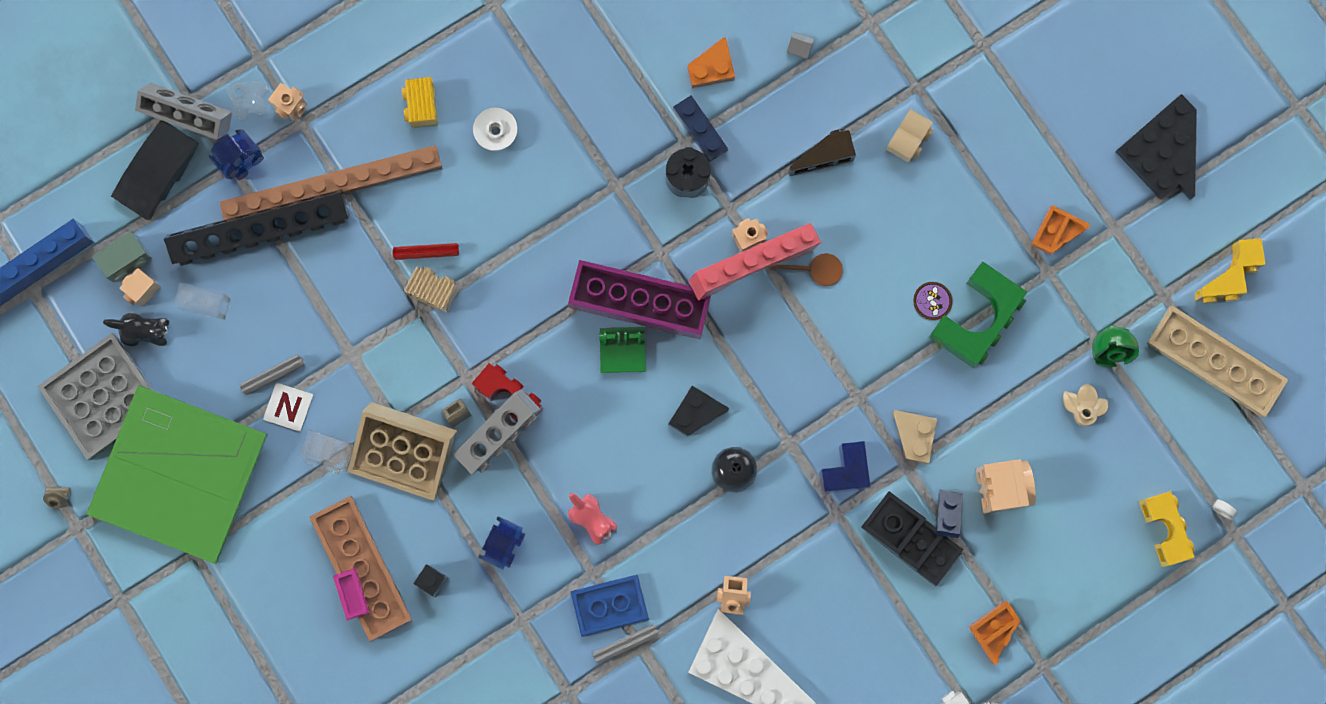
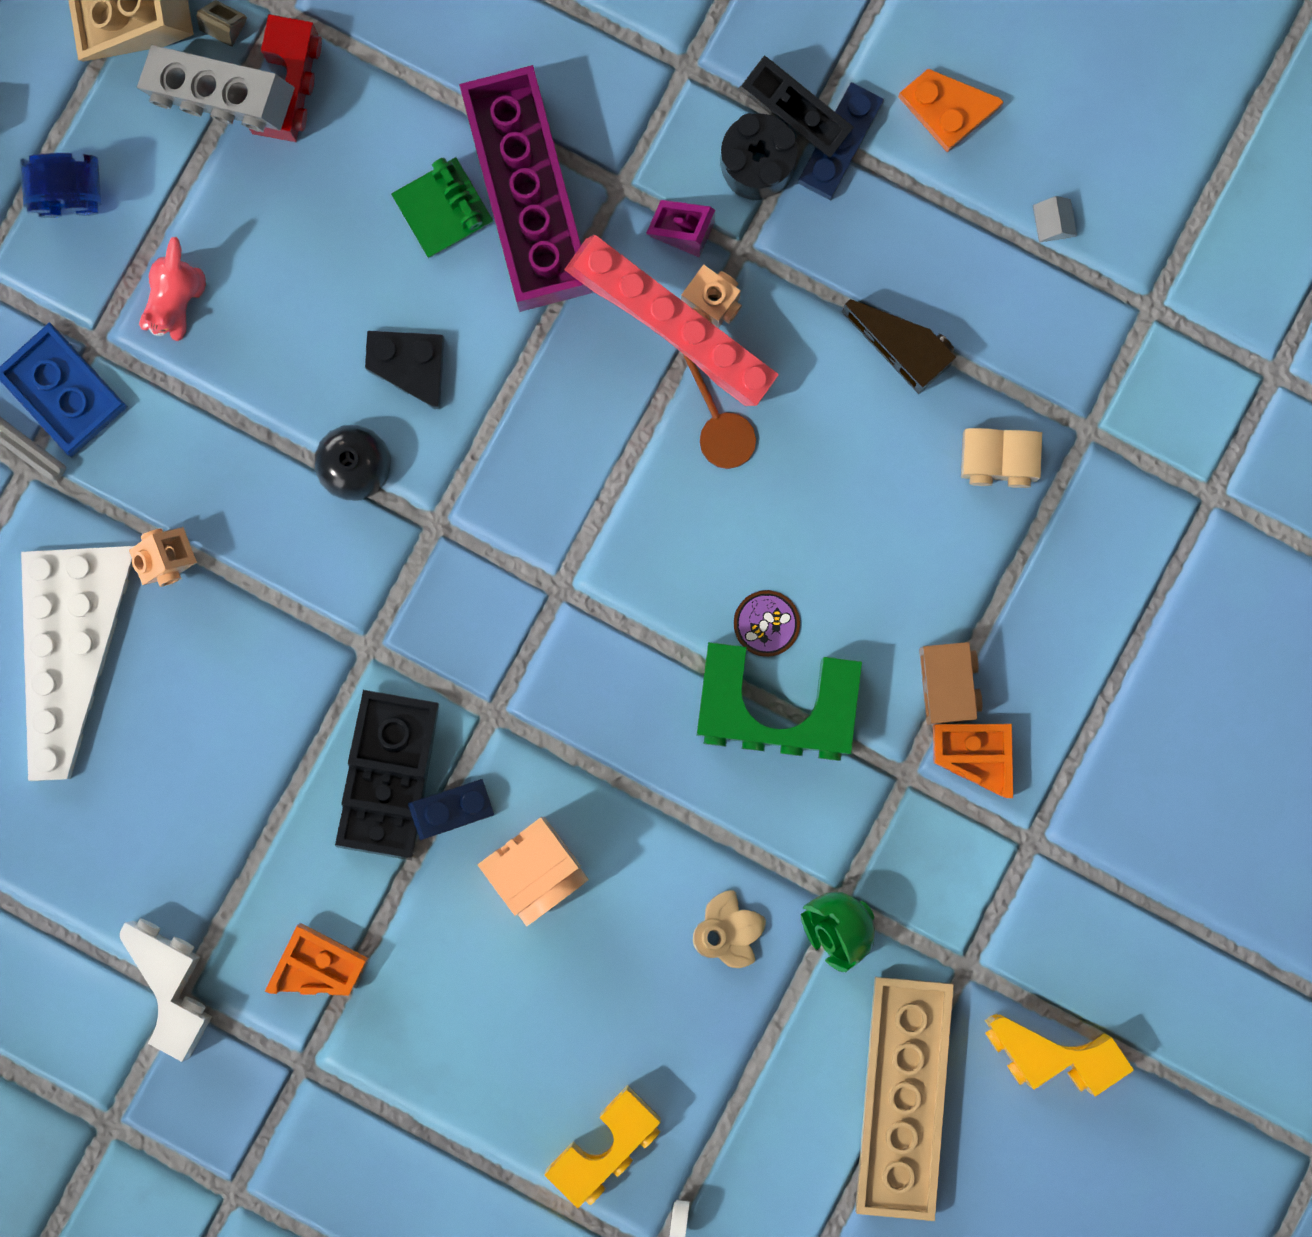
camera: 65 degrees right, 5 degrees up
clear blue brick [819,441,871,494] -> none
tan wing [892,410,937,464] -> none
black wing [1116,94,1197,200] -> none
none -> magenta slope [646,200,716,258]
none -> black slope [738,55,854,158]
none -> medium nougat brick [919,642,983,725]

